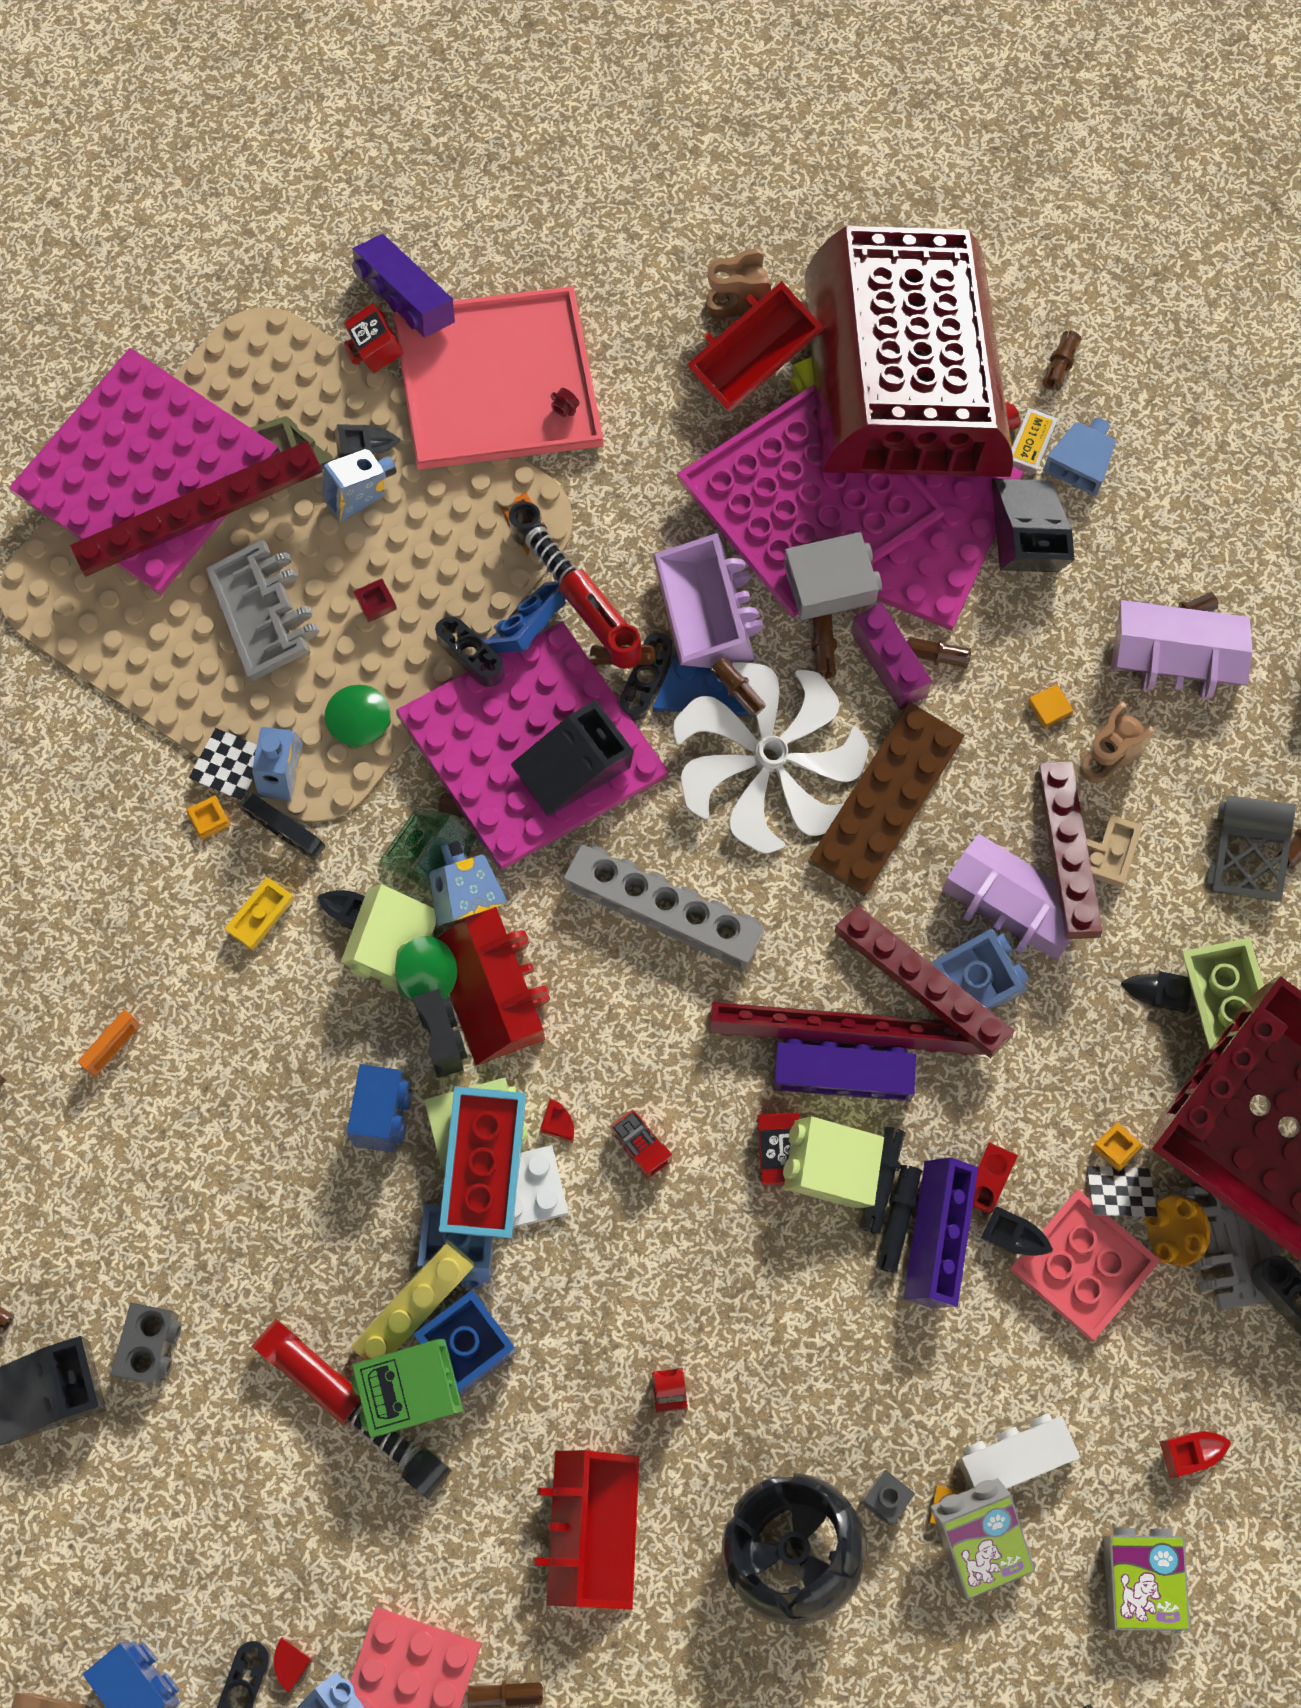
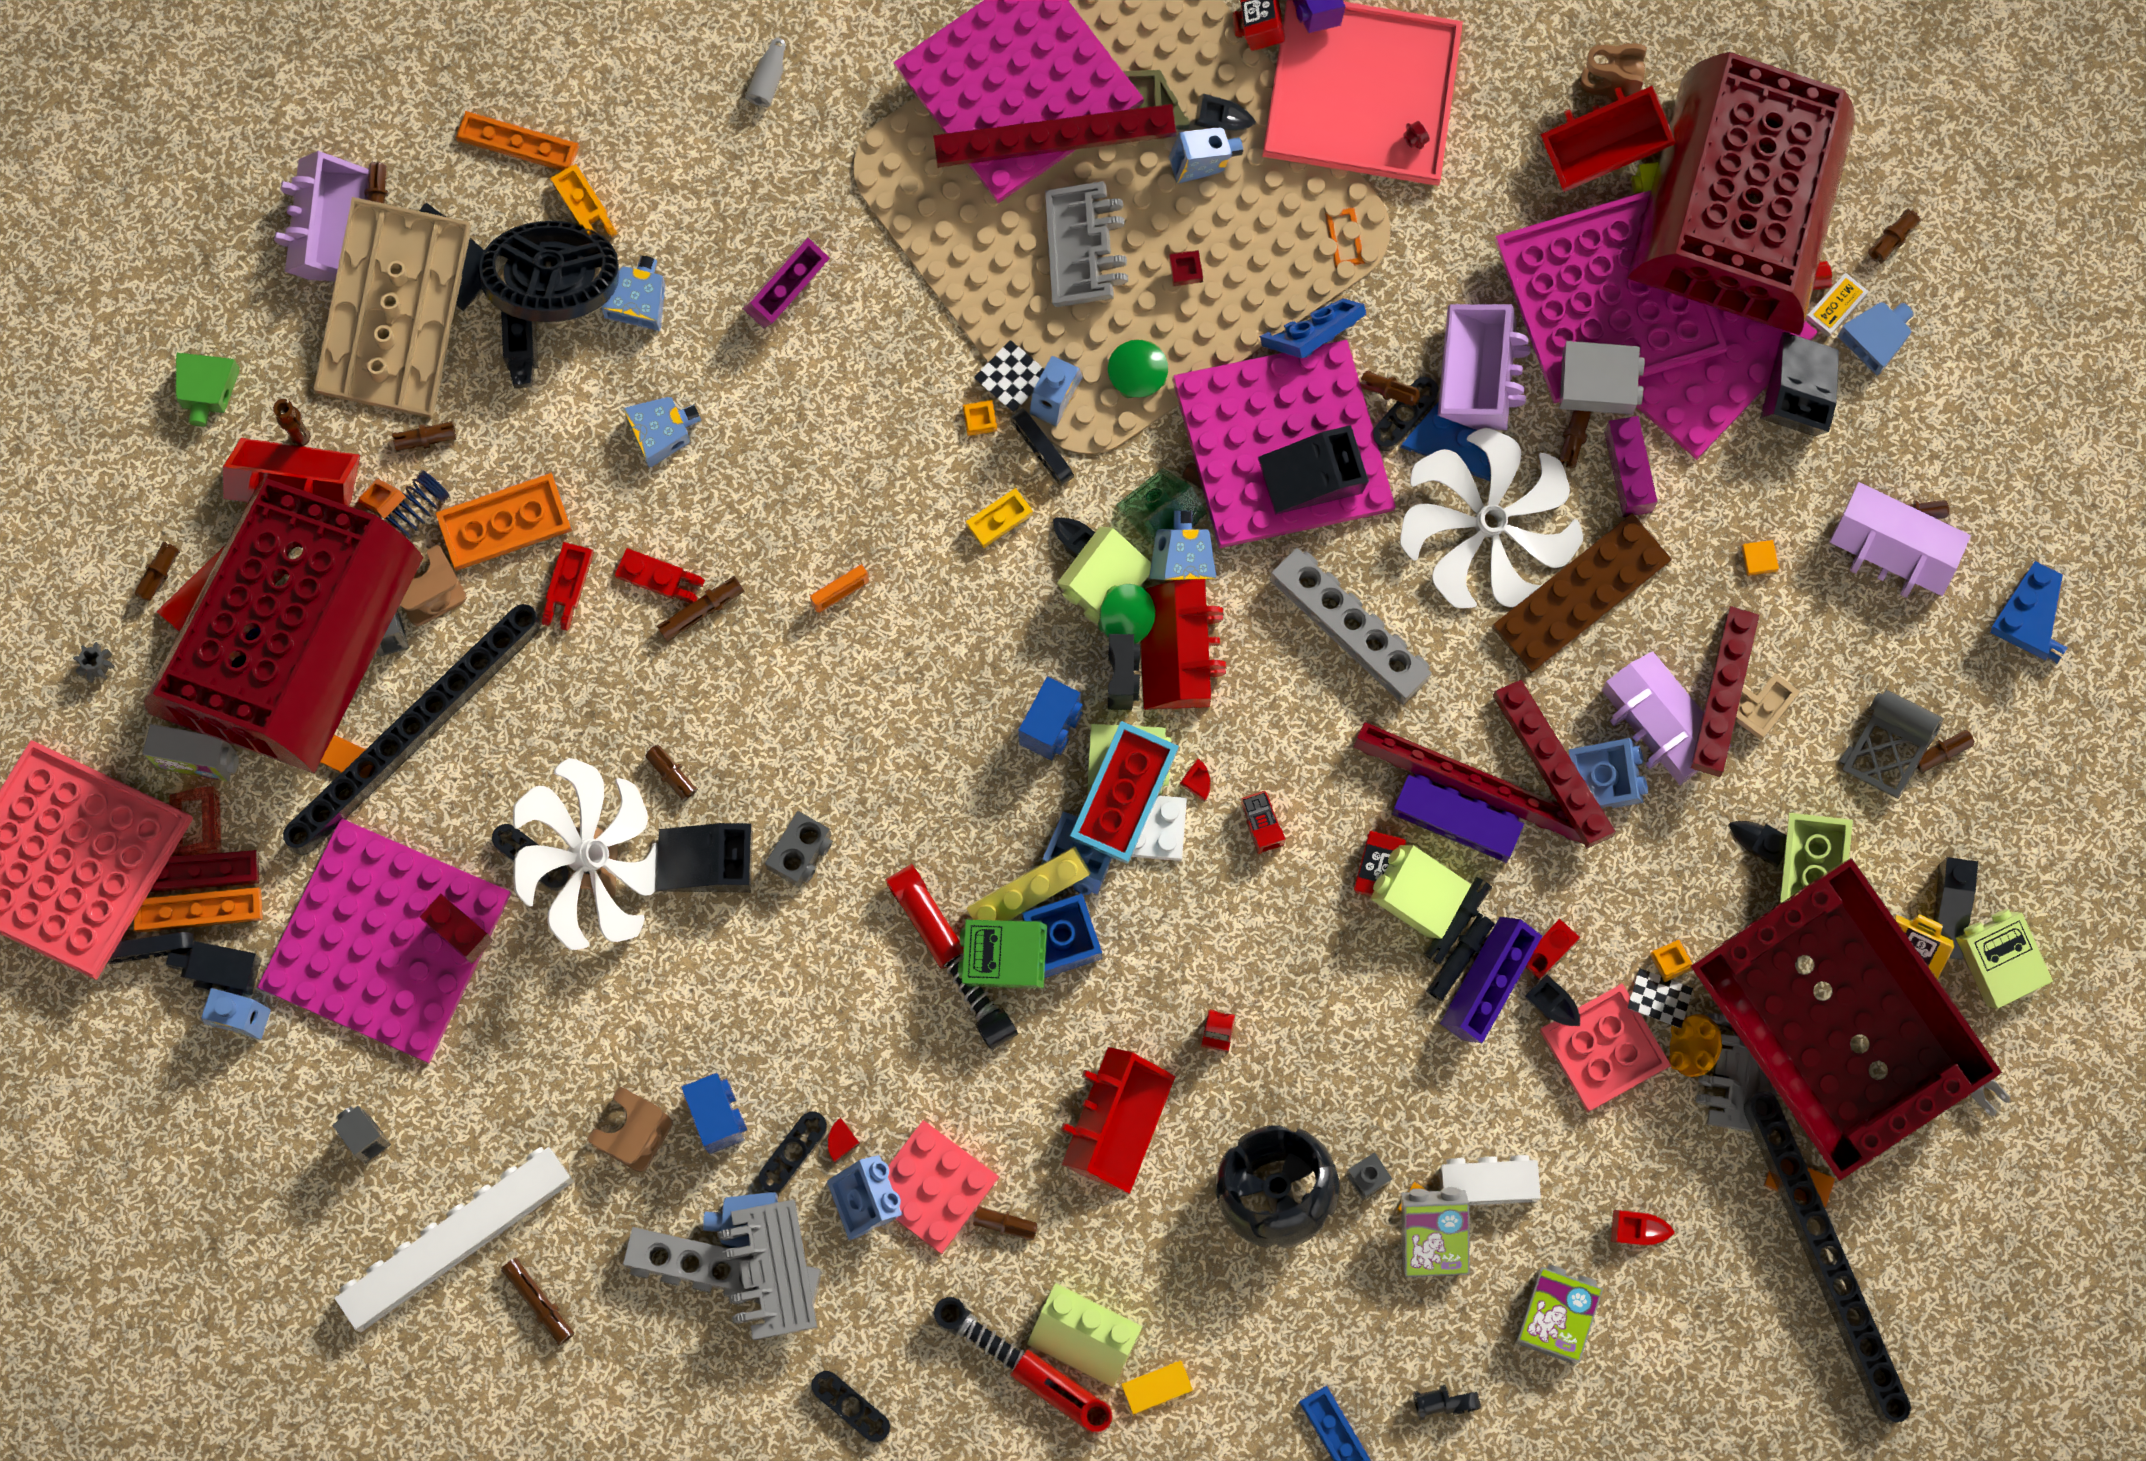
camera: 20 degrees right, 5 degrees up
black beam [435,617,505,687] -> none
piece [509,502,642,669] -> none
reddish brown axle [710,657,766,716] -> none
reddish brown axle [907,637,971,669] -> none
medium nougat piece [1080,701,1156,783] -> none

